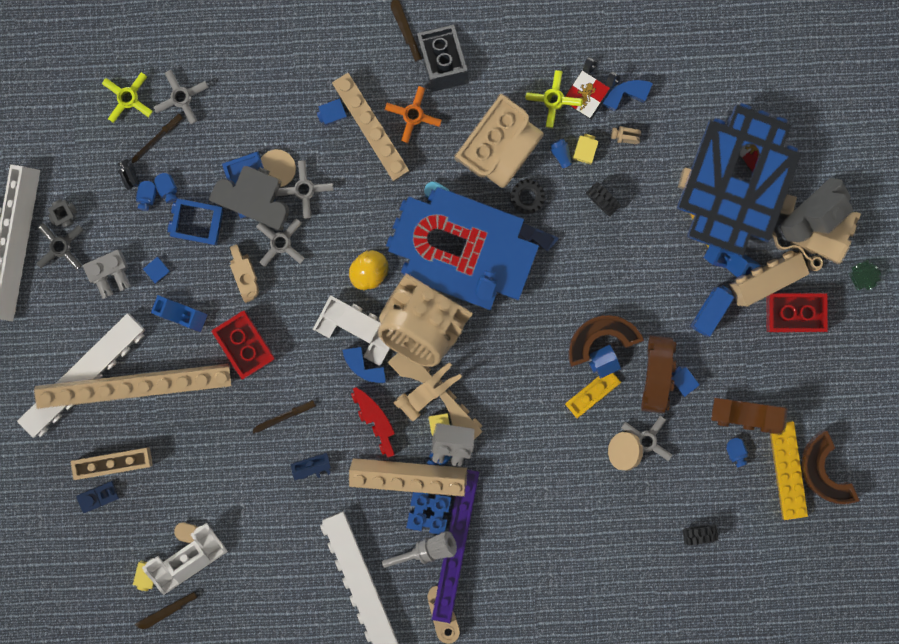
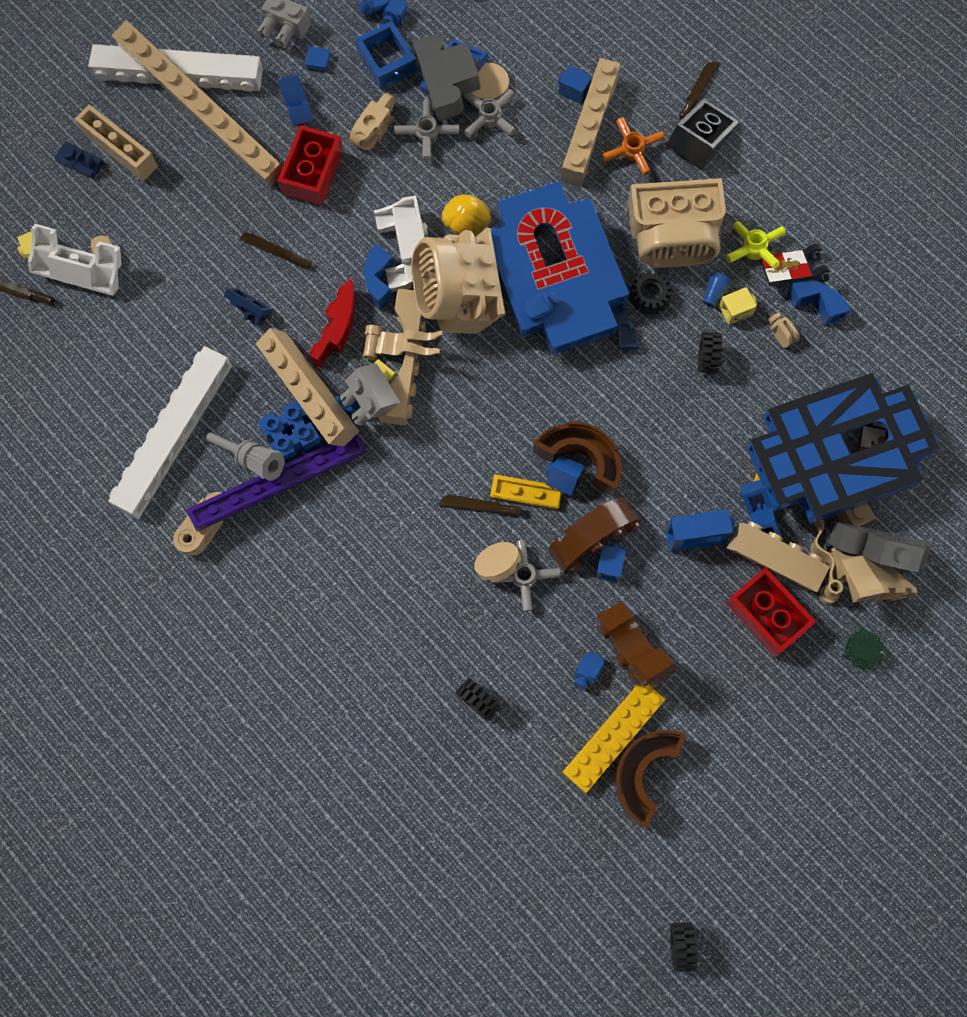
camera: 55 degrees right, 15 degrees down
none -> dark brown piece [438,495,522,516]

